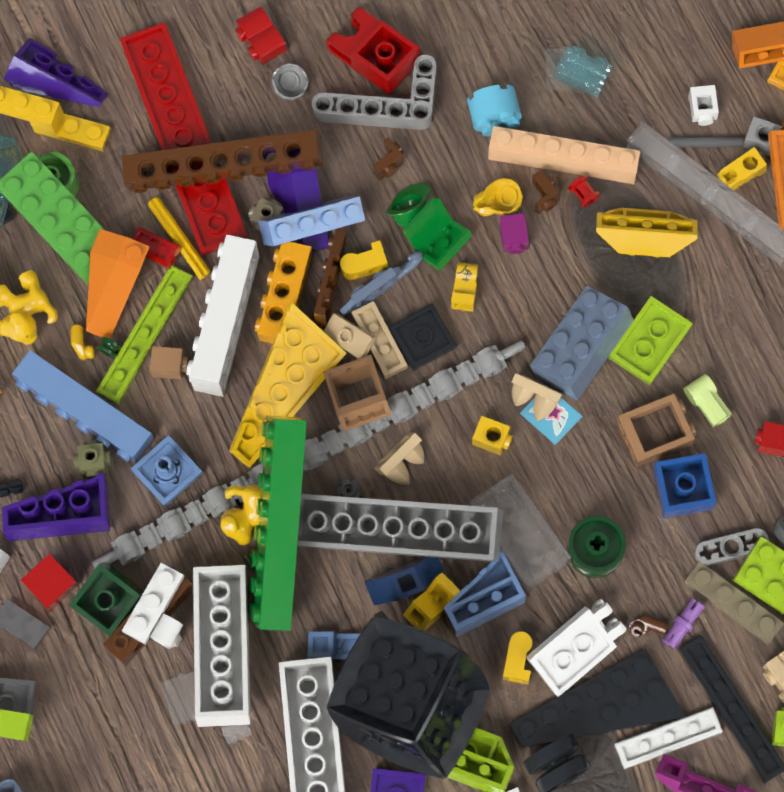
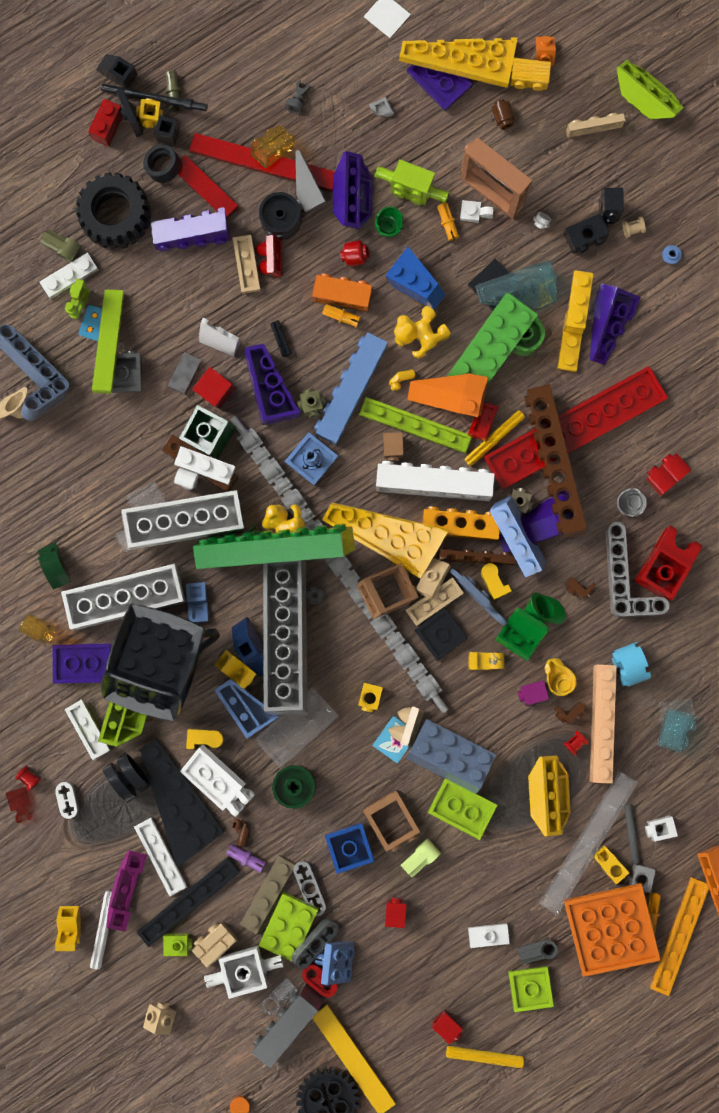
camera: 80 degrees right, 10 degrees up
dark green bush [96,336,121,359] -> none
tan tile [373,432,424,485] -> none

